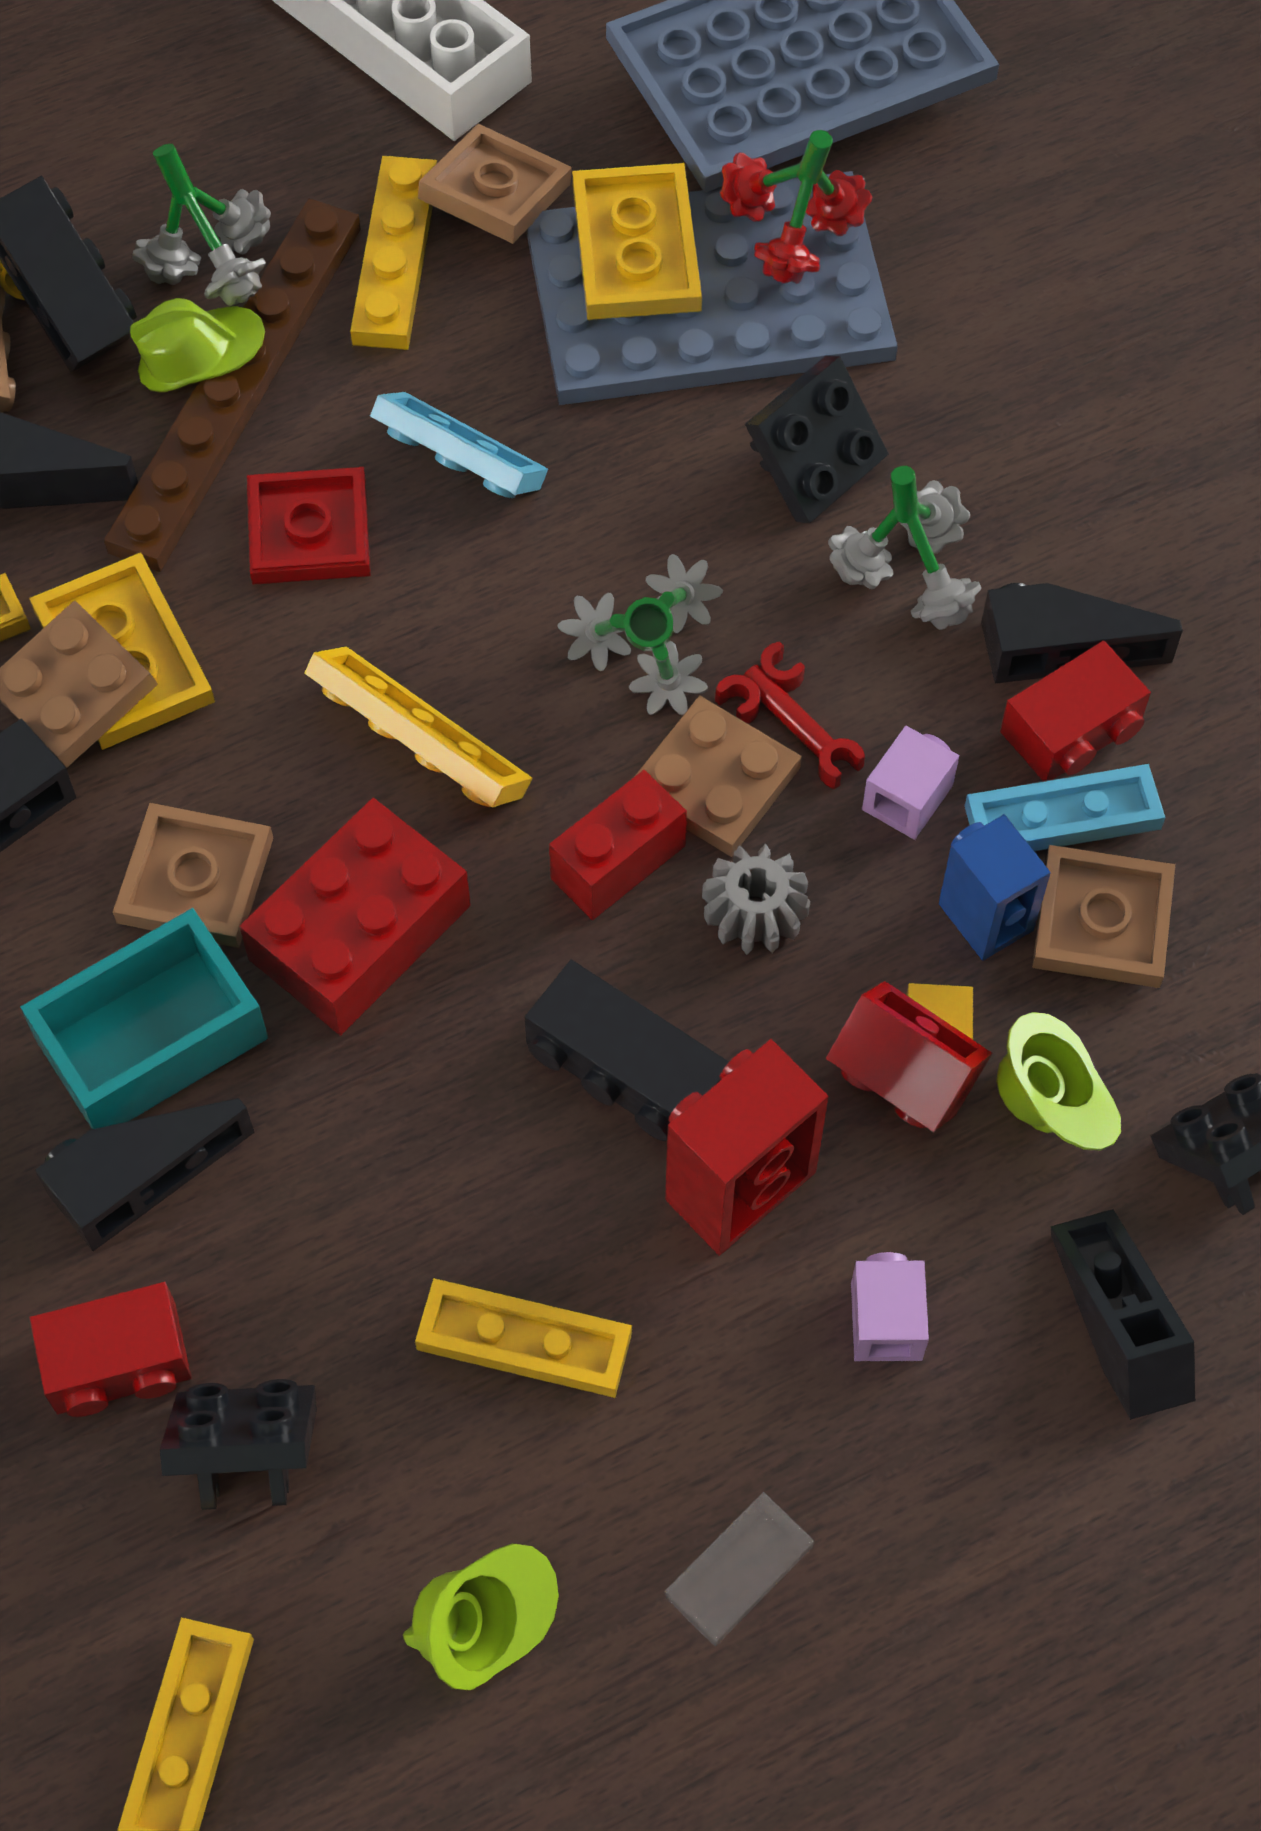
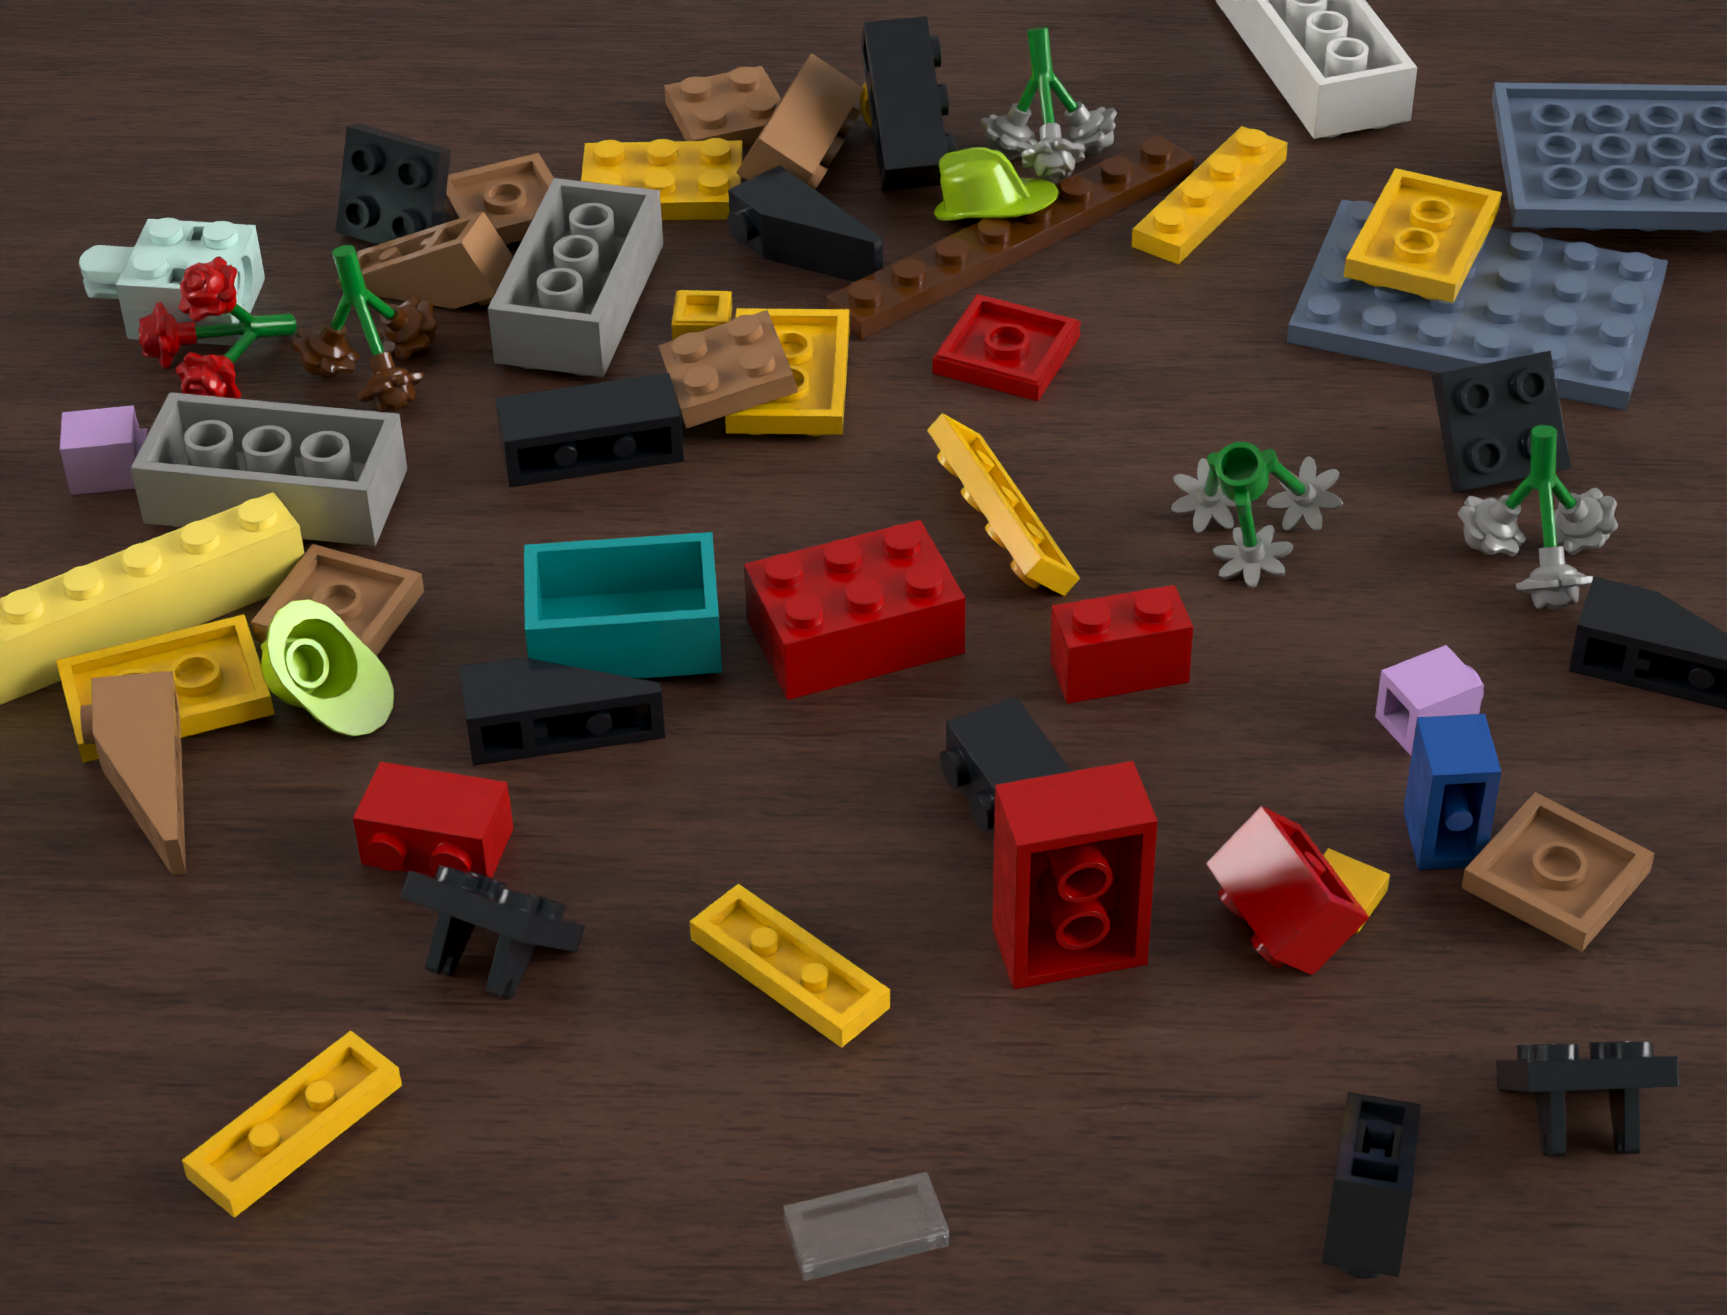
camera: 30 degrees right, 20 degrees down
medium nougat plate [113,803,273,948] -> none
medium azure plate [370,392,548,498] -> none
lime piece [403,1543,559,1690] -> none
medium nougat plate [418,124,572,244] -> none
medium nougat plate [634,695,802,857] -> none
light grey gear [702,843,810,955] -> none
red bar [715,641,865,789] -> none
red plant [720,130,873,284] -> none
lavender brick [851,1252,929,1361] -> none
medium azure plate [964,764,1166,851] -> none
lime piece [996,1012,1121,1151] -> none
red brick [1000,641,1151,782] -> none

